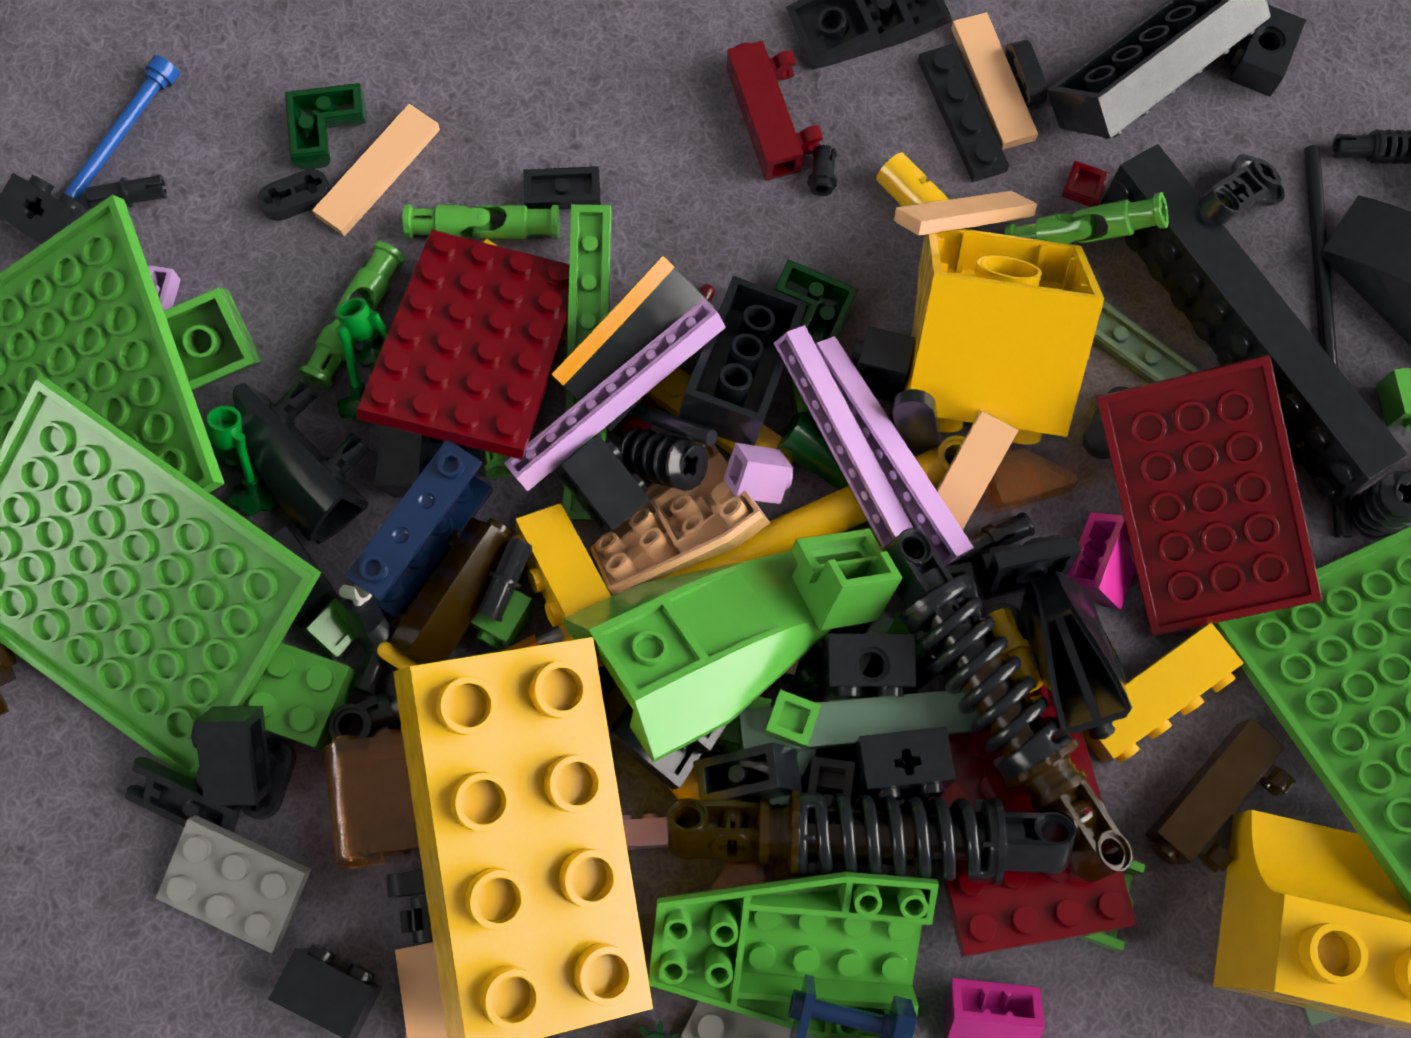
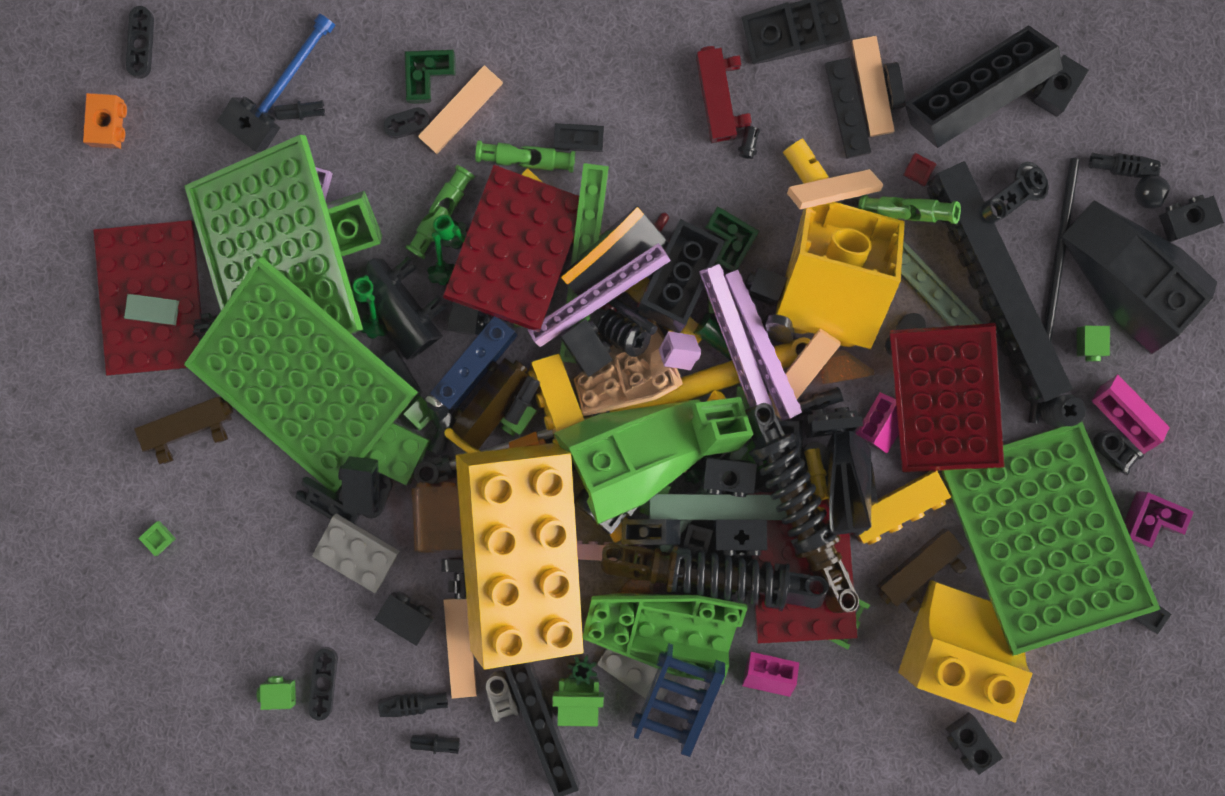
camera: 10 degrees right, 15 degrees up
bright green plate [764,689,822,749] -> none

